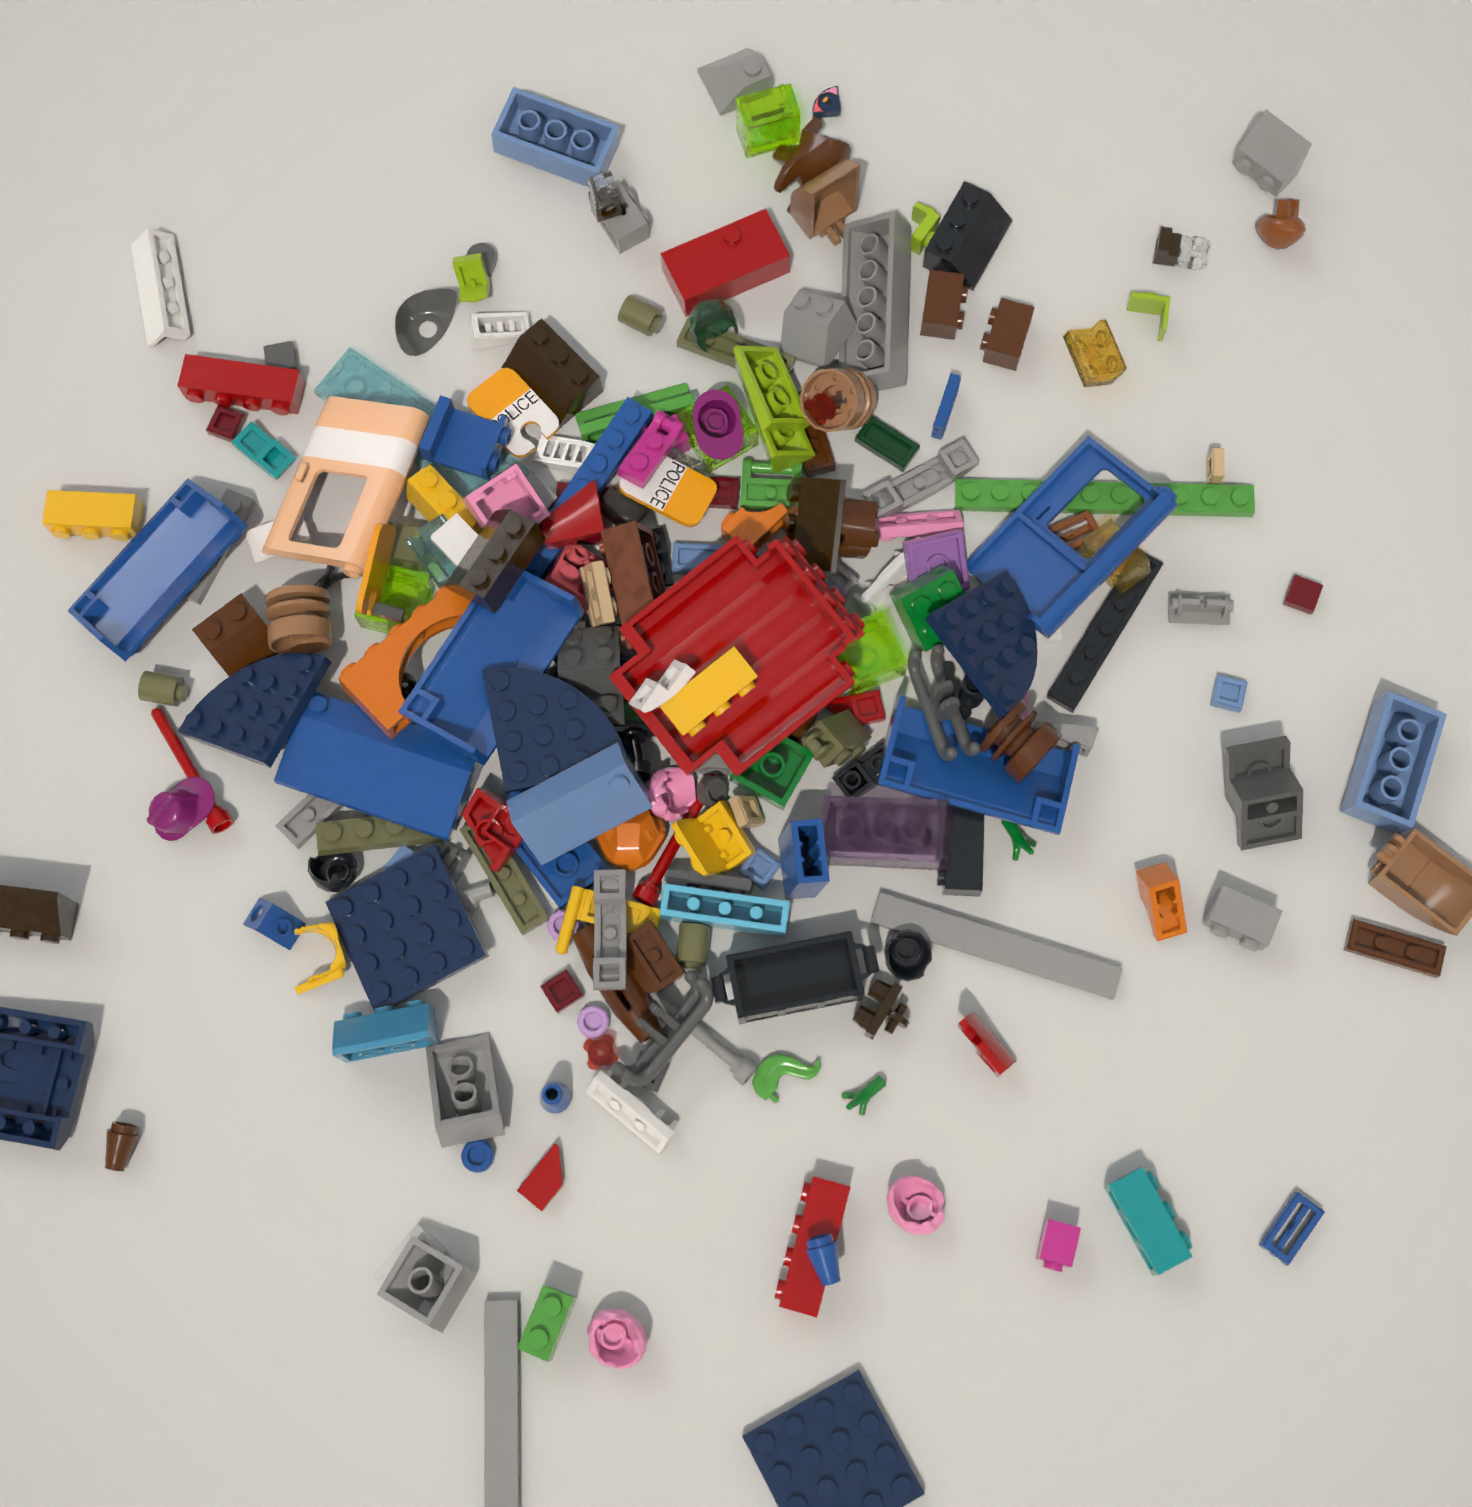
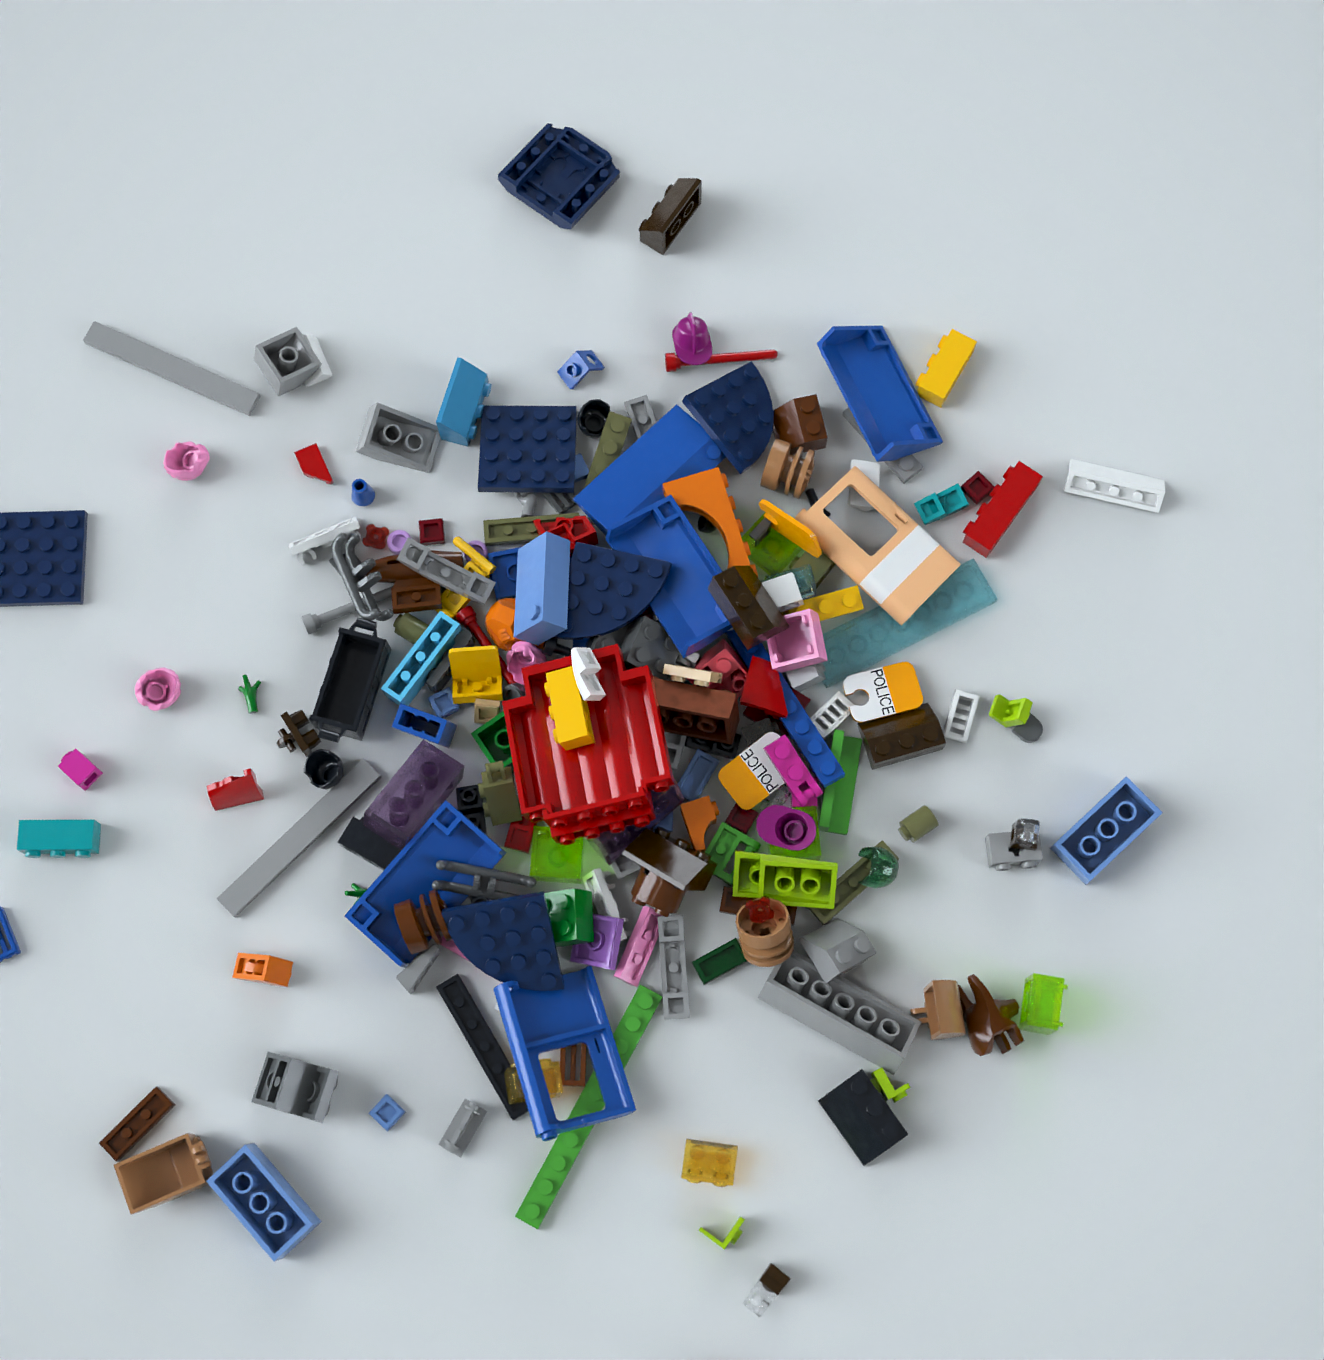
camera: 115 degrees right, 0 degrees up
reddish brown cone [104,1121,139,1171] -> none
olive brick [138,671,188,707] -> none
dark grey tile [263,341,298,370] -> none
yellow helmet [294,922,346,995] -> none
dark grey piece [395,289,457,356] -> none
blue panel [418,395,512,481] -> none
blue tile [461,1140,495,1173] -> none
bright green brick [517,1285,577,1362] -> none
red brick [660,208,790,317] -> none
light grey slope [697,48,771,116] -> none
bright green piece [752,1054,821,1103] -> none
red brick [774,1176,851,1318] -> none
blue cone [805,1233,841,1286] -> none
dark blue tile [812,86,841,118] -> none
reddish brown brick [920,270,968,340] -> none
blue tile [931,373,961,440] -> none
reddish brown brick [979,298,1035,371] -> none
light grey brick [1203,885,1283,951] -> none
tan tile [1206,448,1225,484] -> none
dark red tile [1283,575,1324,615] -> none

